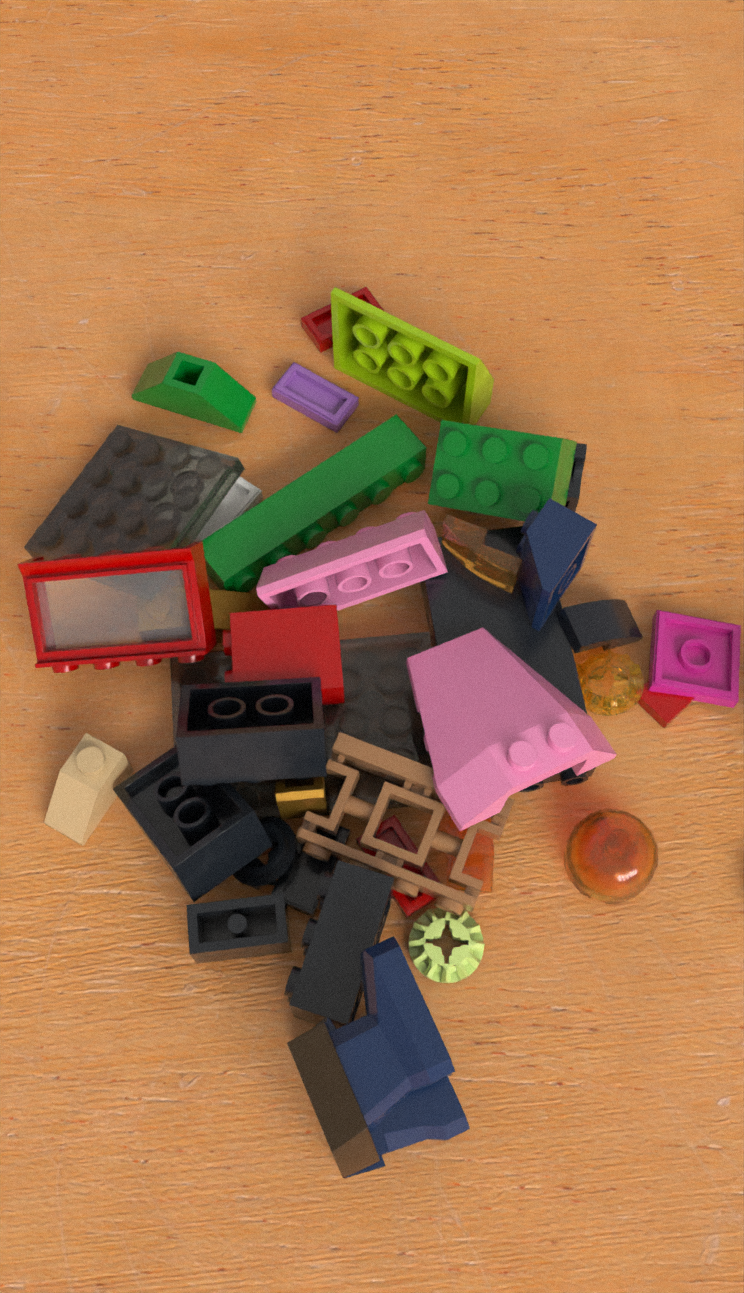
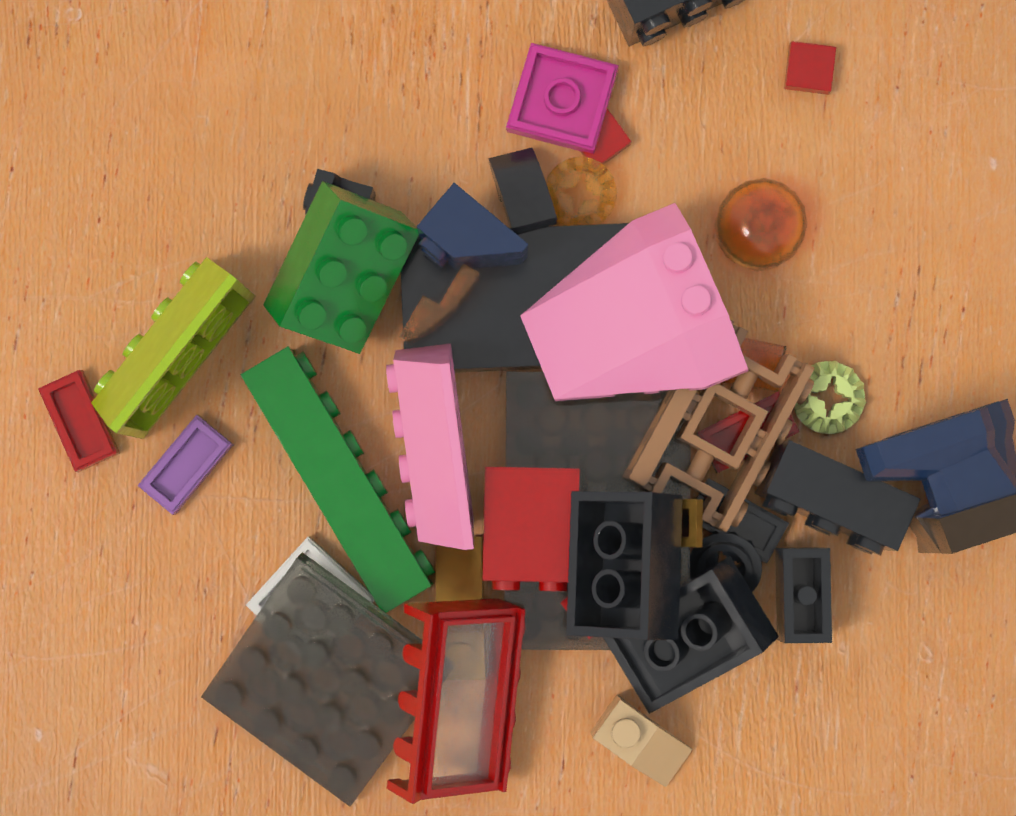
camera: 85 degrees left, 20 degrees up
green slope [132,352,257,433] -> none

